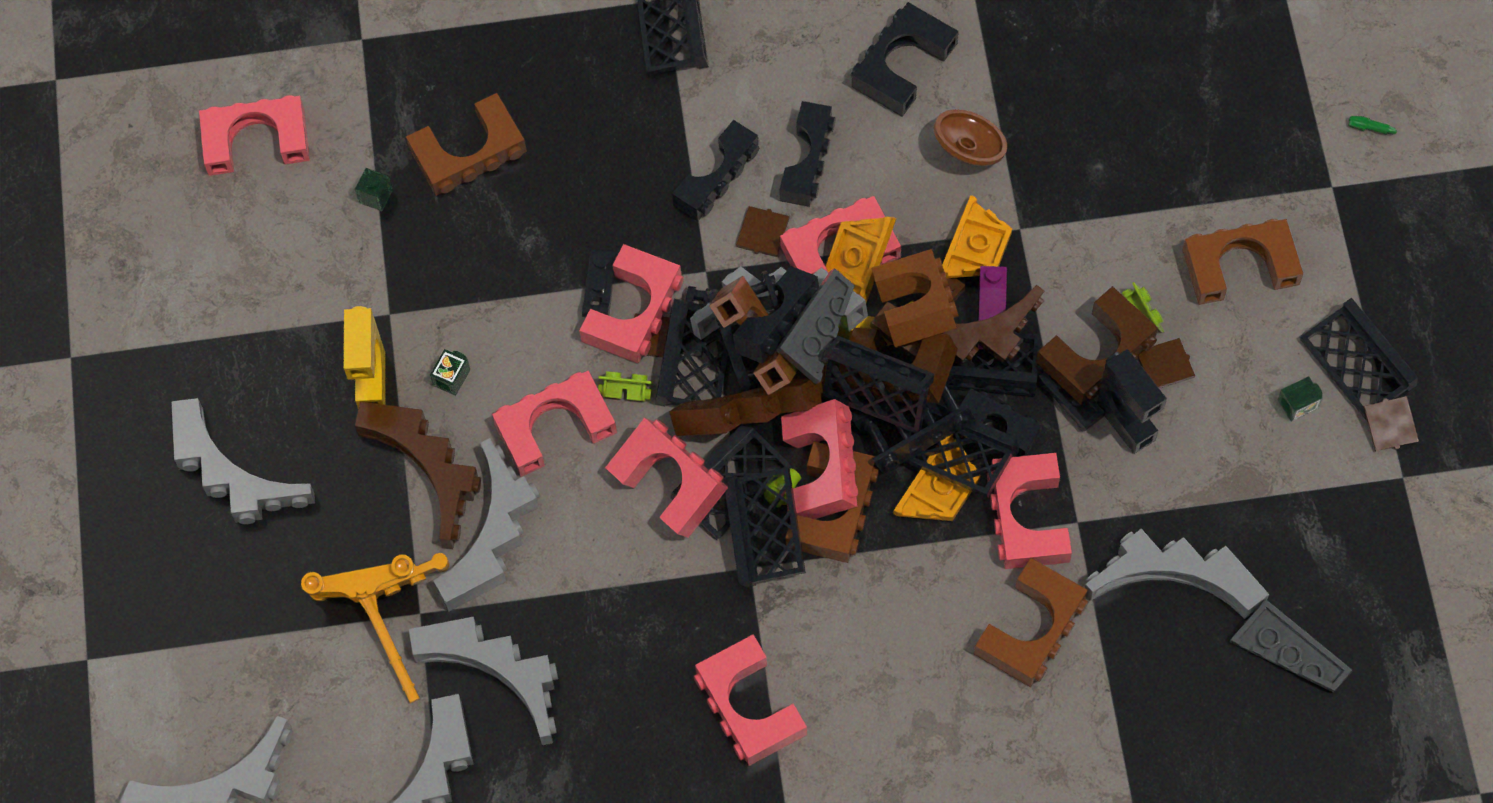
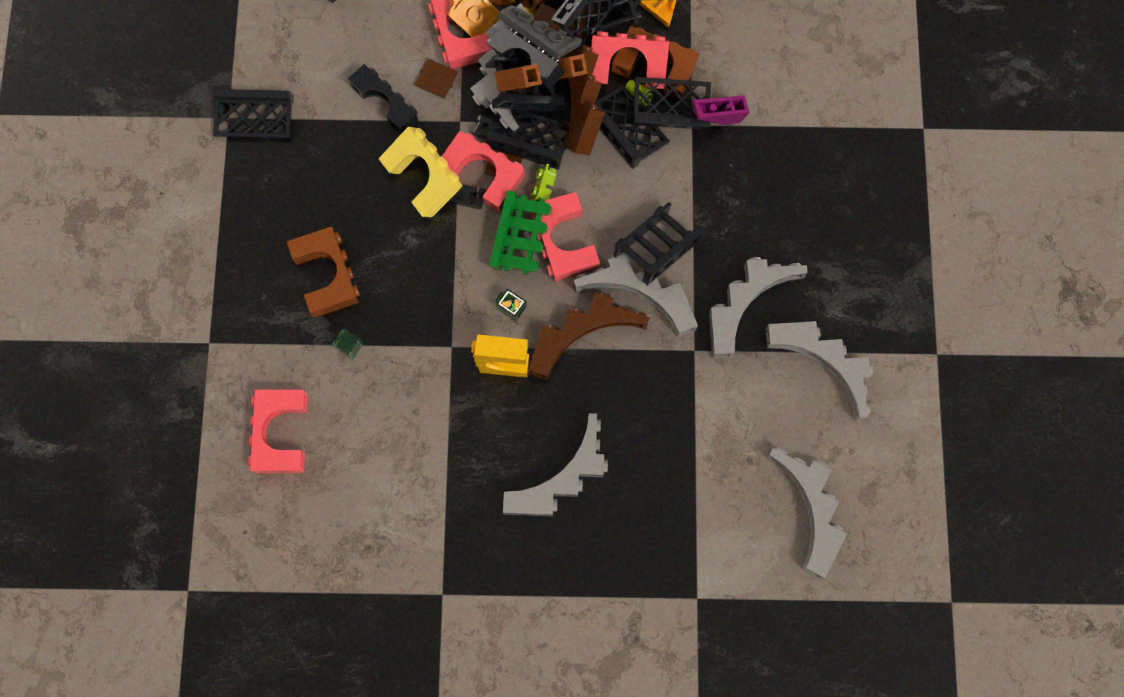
camera: 85 degrees left, 10 degrees up
light orange piece [301,553,450,703] -> none
coral arch [605,418,728,538] -> none
coral arch [693,635,807,766] -> none
black arch [779,101,836,207] -> none
none -> light yellow arch [379,127,462,217]
none -> green fence [489,190,553,275]
none -> black fence [613,202,703,286]
none -> magenta slope [692,95,750,125]

